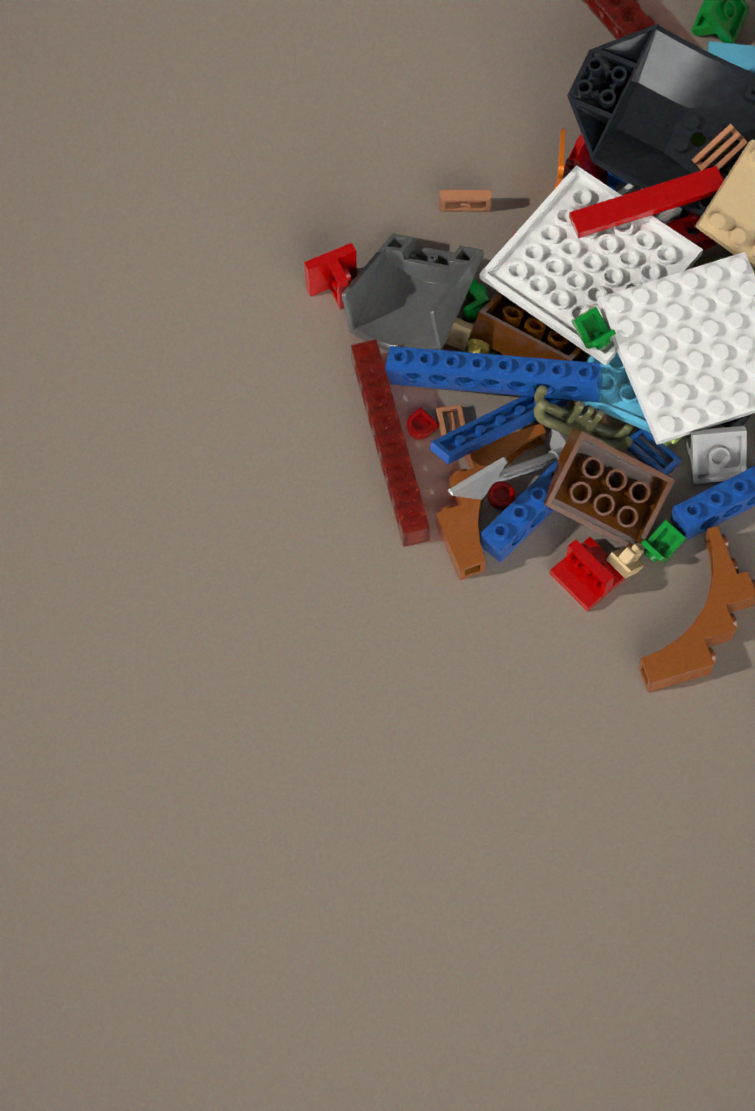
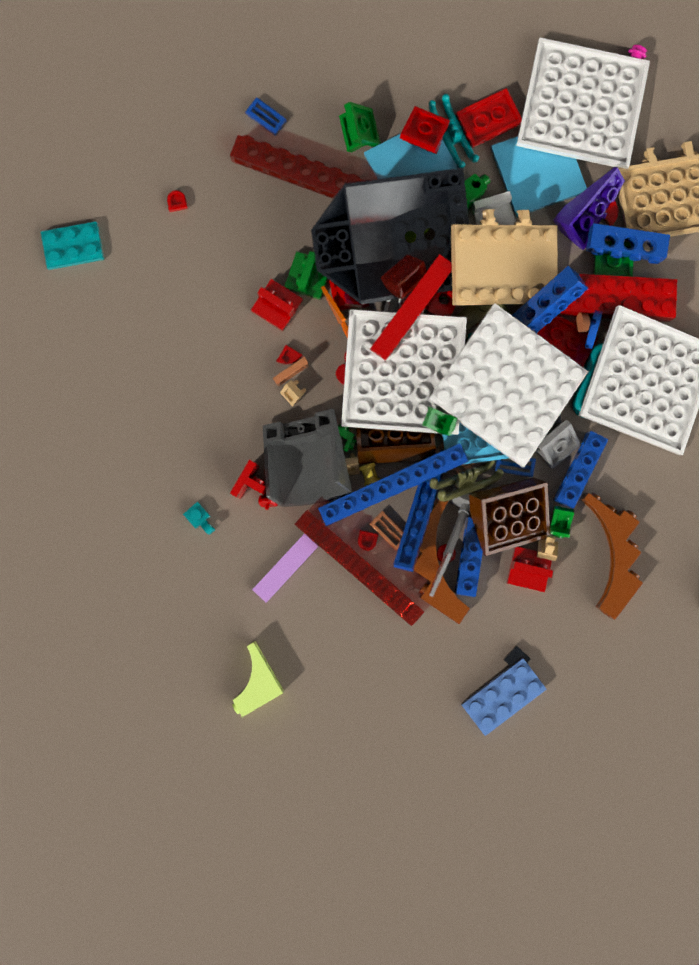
camera: 30 degrees left, 20 degrees up
nougat tile [692,124,748,171] -> none
none -> teal plate [183,502,215,535]
none -> yellowish green arch [232,641,284,717]
none -> red bracket [251,279,303,331]
none -> lavender tile [252,533,319,603]
none -> red piece [258,494,278,510]
none -> red tile [276,345,303,364]
none -> tan tile [280,380,306,407]
none -> green bracket [284,251,328,300]
none -> clear red brick [381,255,427,299]
none -> medium blue plate [461,658,547,736]
none -> black tile [503,646,531,666]

